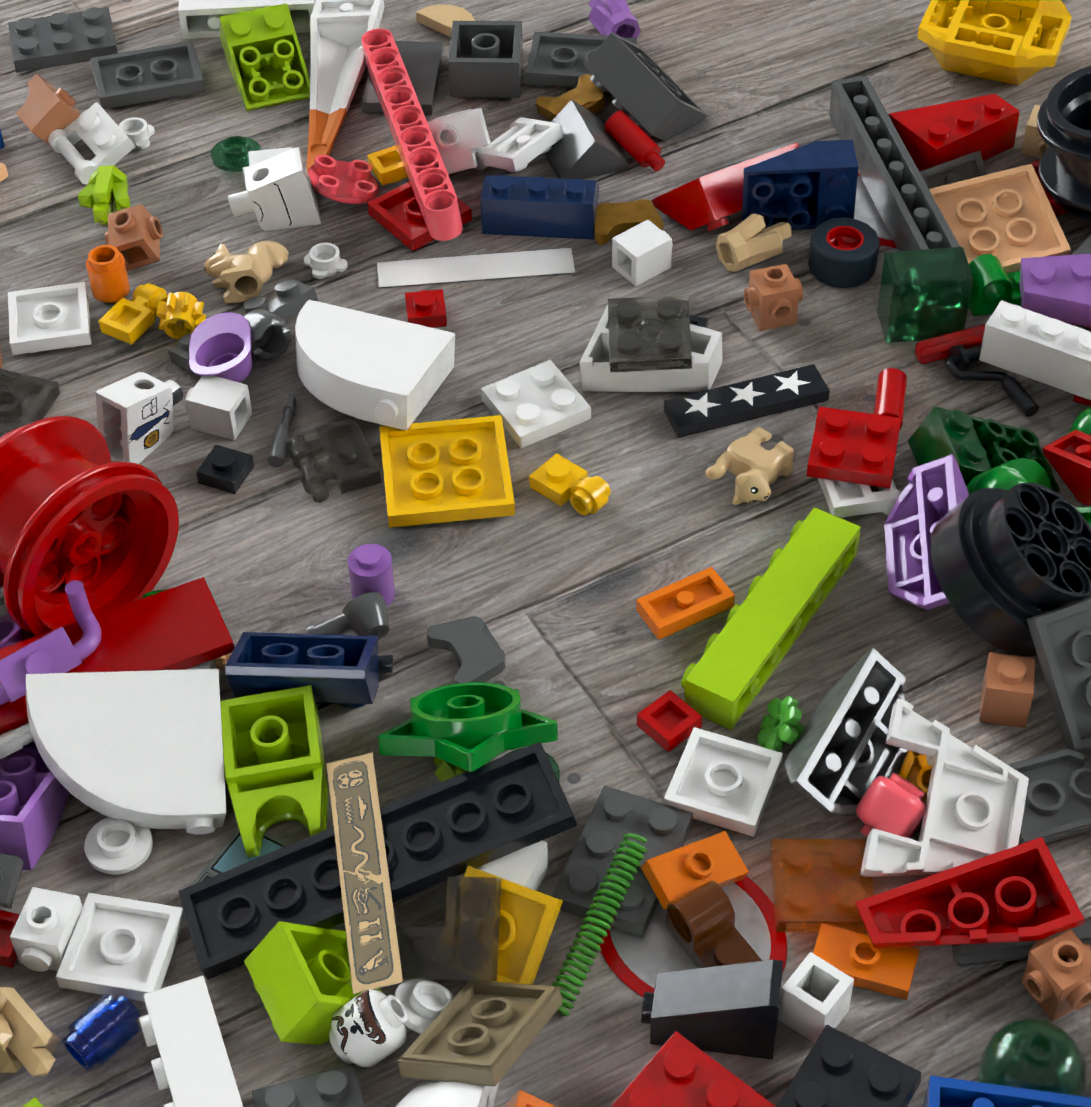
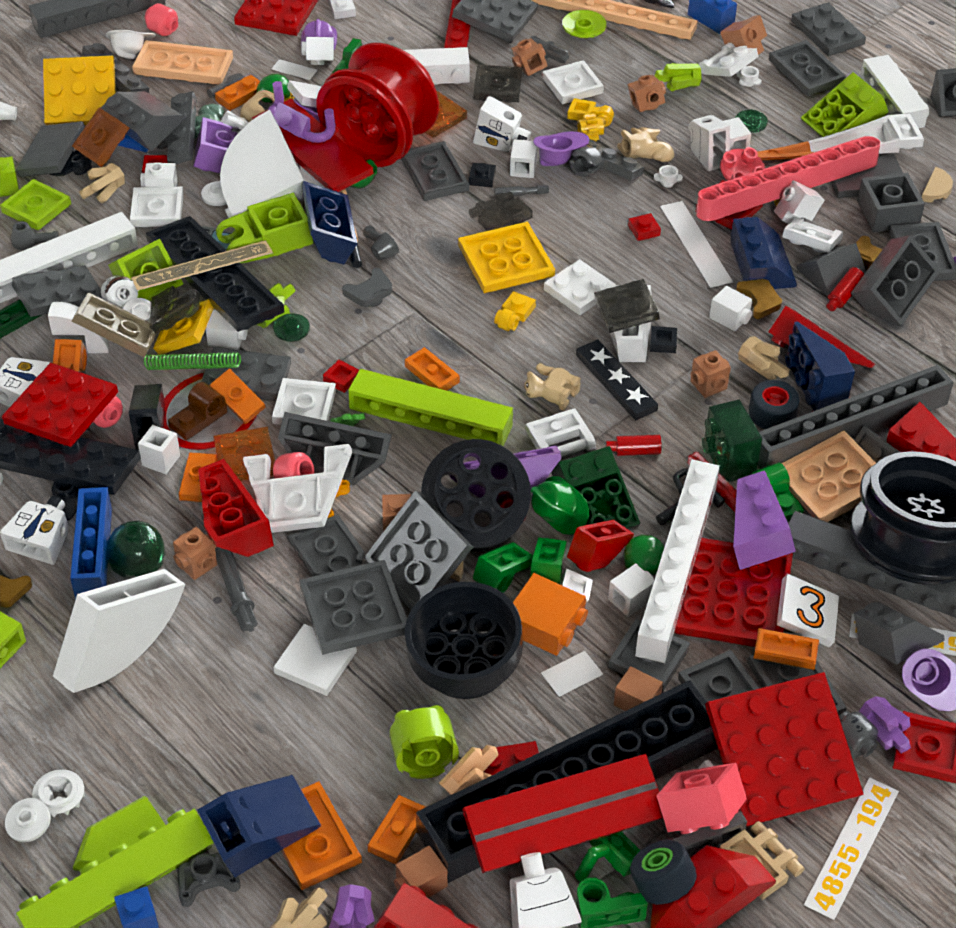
camera: 75 degrees right, 0 degrees up
clear blue brick [62,993,141,1070] -> none
orange brick [86,245,130,303] -> none
white brick [295,300,455,431] -> none
medium lavender brick [348,544,395,607] -> none
green plate [378,682,558,772] -> none
red plate [806,407,901,488] -> none
none -> dark grey tile [401,141,469,201]

